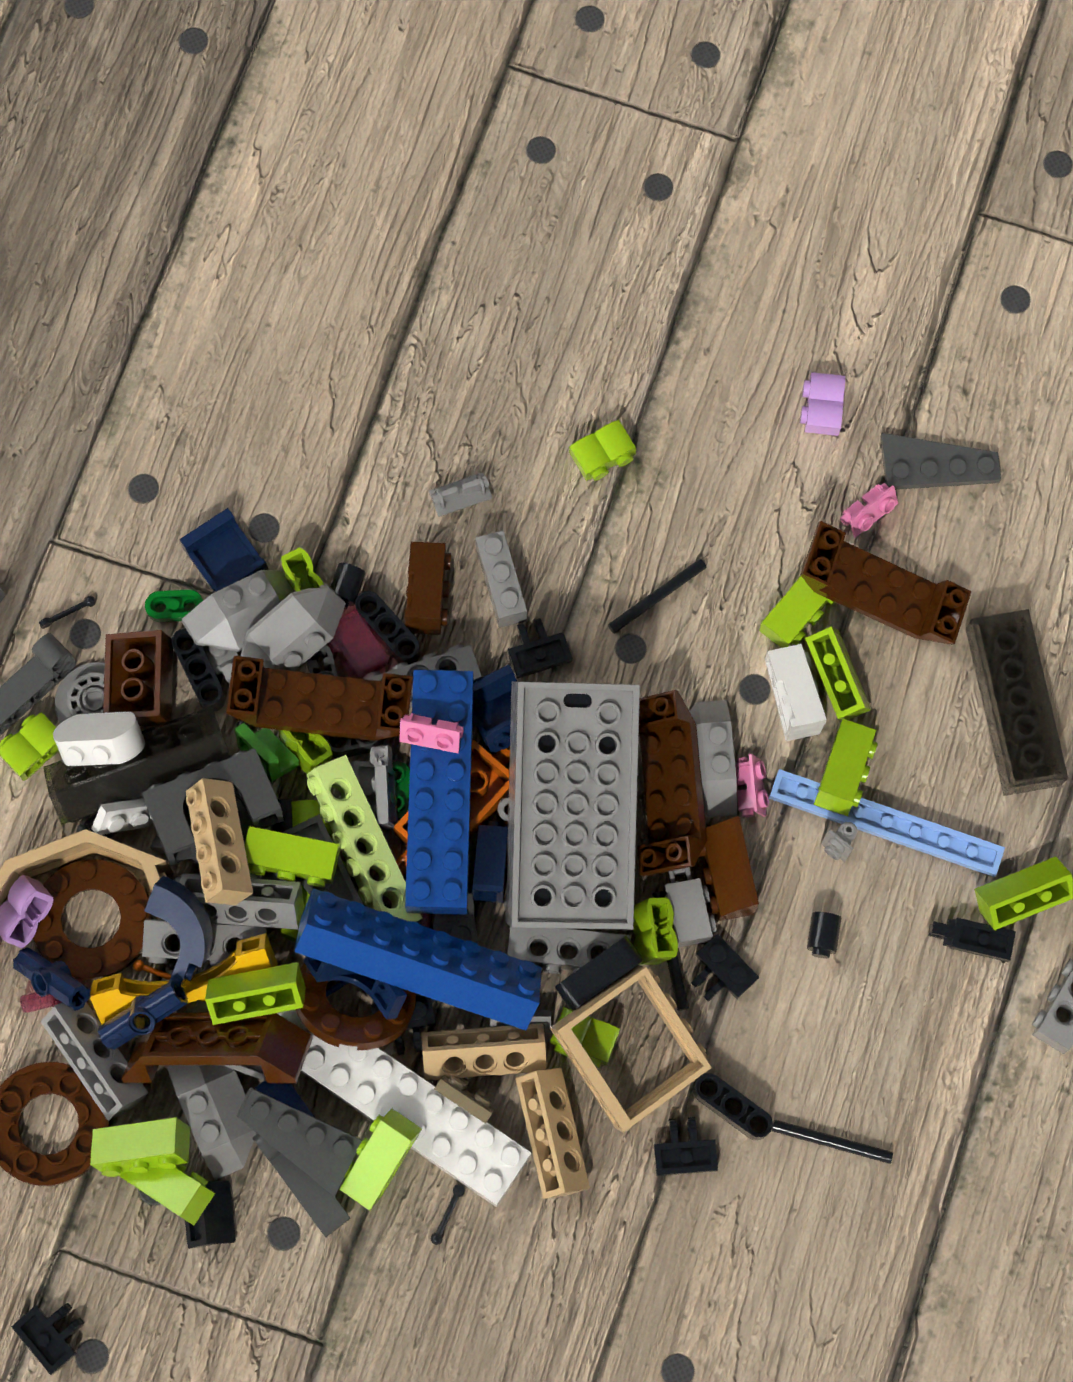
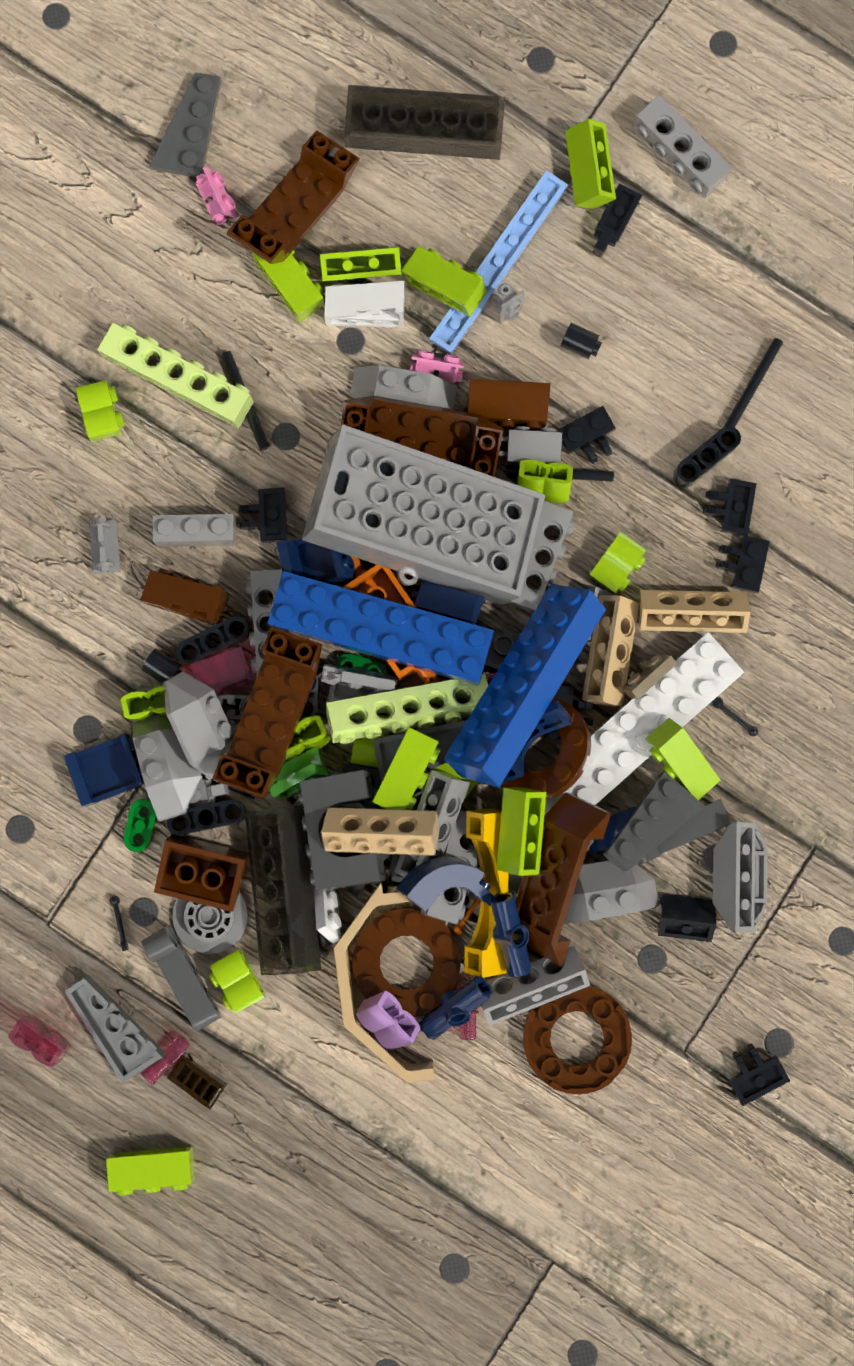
camera: 75 degrees left, 10 degrees up
white brick [53,712,145,766] -> none
lime brick [90,1117,191,1177] -> none
lime brick [120,1164,215,1225] -> none
bright pink hinge [399,713,464,753] -> none
tan window [550,965,712,1132] -> none
black beam [555,936,644,1012] -> none
lavender brick [800,372,845,436] -> none
none -> yellowish green brick [97,323,254,429]
none -> light grey wedge [713,822,768,932]
none -> black hinge [715,535,770,593]

